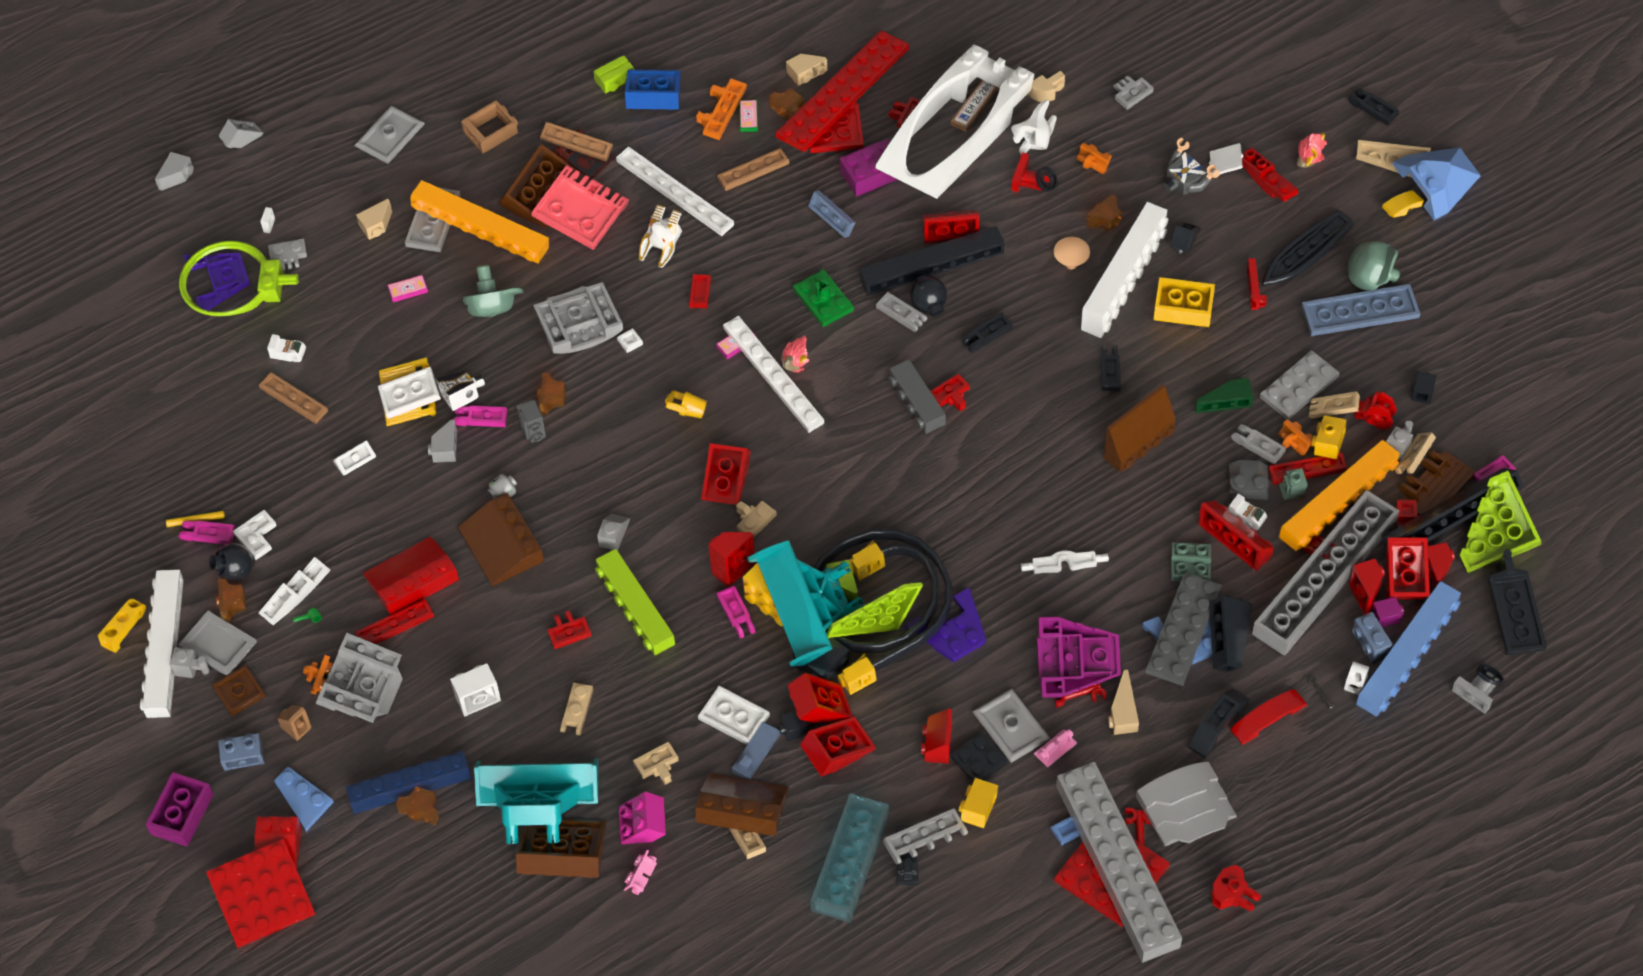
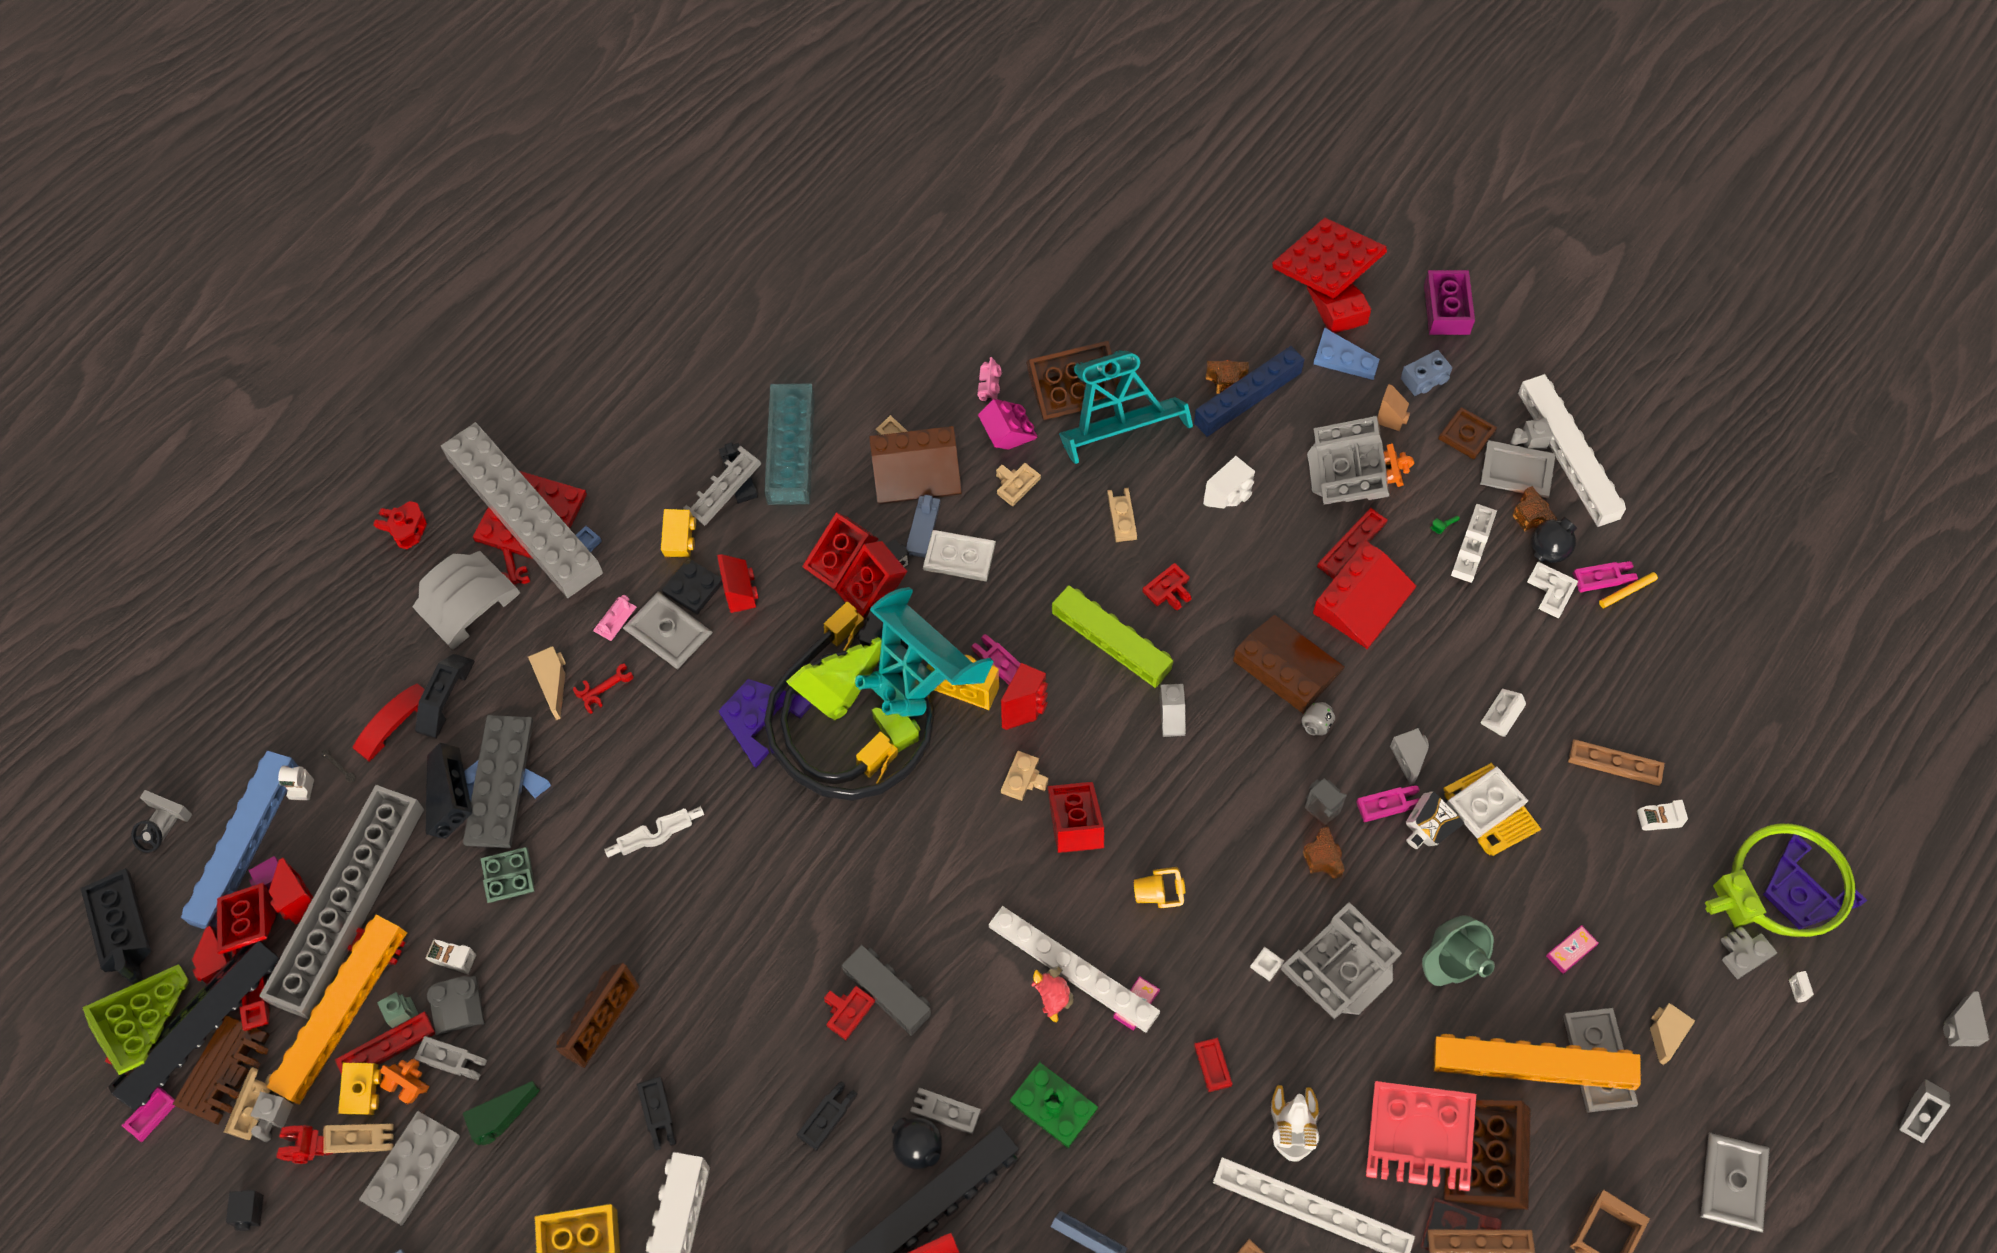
camera: 160 degrees right, 5 degrees up
yellow leg [98,598,146,653] -> none
magenta wedge [1036,617,1121,698] -> none
red slope [1198,501,1274,572] -> none
sand blue brick [1352,612,1392,662] -> none

